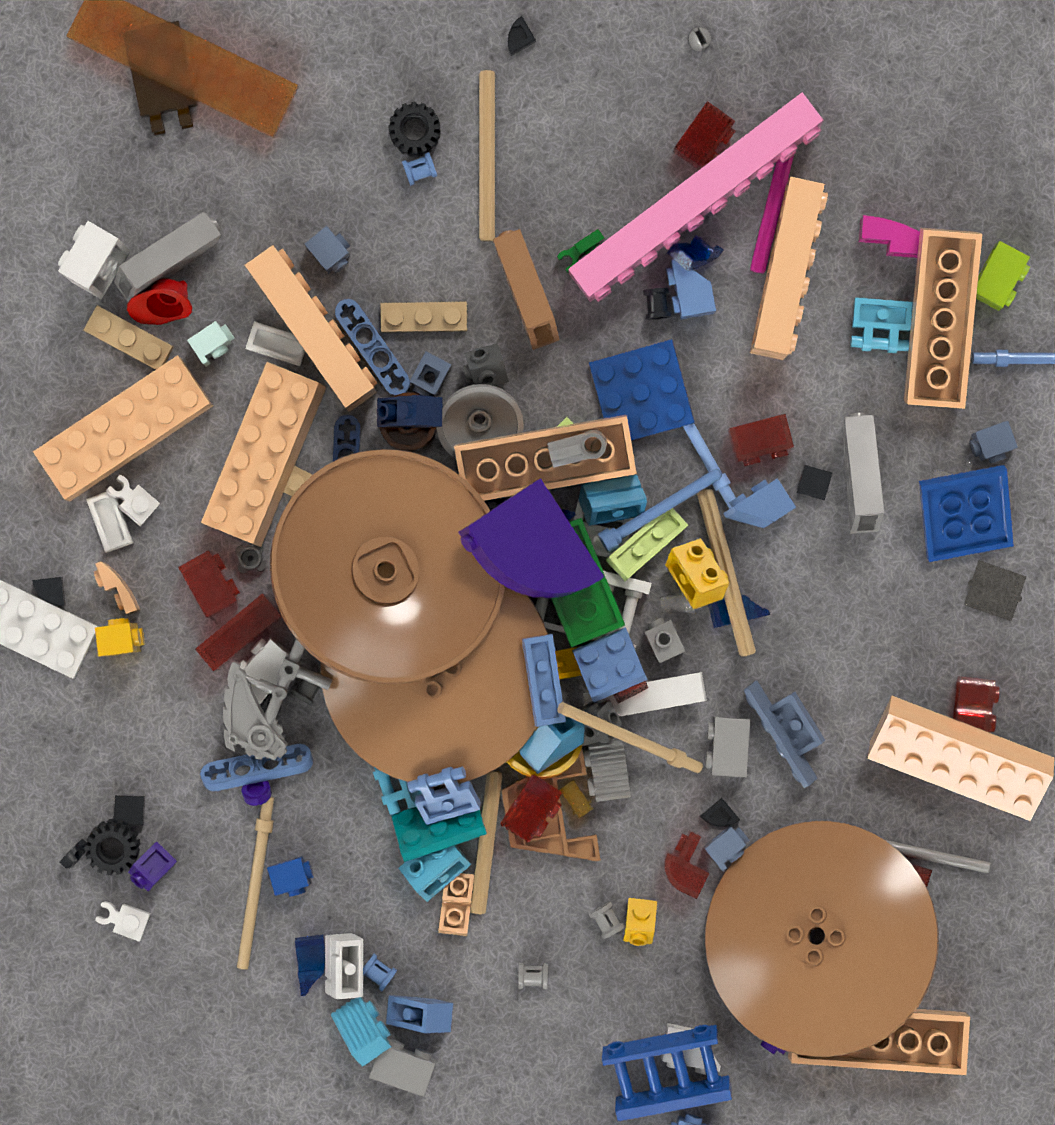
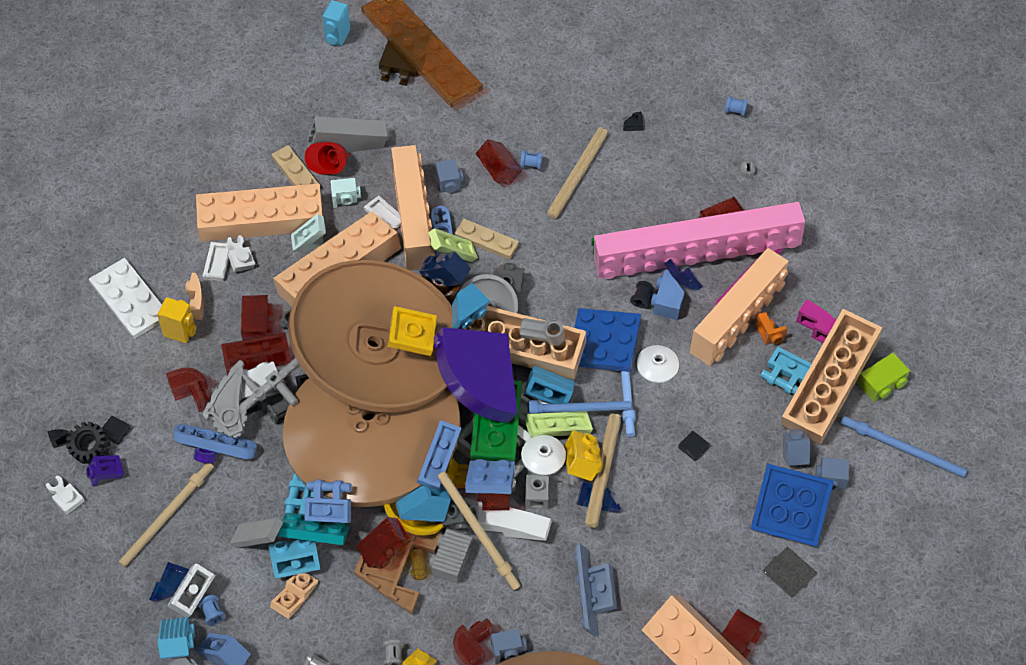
camera: 25 degrees right, 30 degrees down
black tile [32,577,66,606] -> none
white brick [58,221,130,300] -> none
blue brick [267,856,314,897] -> none
black tyre [388,102,441,157] -> none
sand blue brick [409,351,452,397] -> none
tan axle [471,771,502,914] -> none
medium nougat slope [493,229,560,350] -> none
black tile [700,797,740,826] -> none
light grey brick [705,717,750,778] -> none
medium blue slope [723,478,796,528] -> none
clear red brick [727,414,794,467] -> none
light grey slope [842,412,885,534] -> none
none -> clear red brick [166,367,209,412]
none -> light grey tile [230,518,283,548]
none -> light aqua slope [291,214,326,252]
none -> medium azure brick [322,0,351,46]
none -> yellow plate [387,306,437,356]
none -> yellowish green plate [428,228,478,262]
none -> dark azure slope [452,283,490,329]
none -> clear red brick [475,139,522,185]
none -> white dish [521,435,566,476]
none -> white dish [636,345,679,383]
none -> orange bracket [755,312,788,345]
none -> sand blue brick [783,429,810,466]

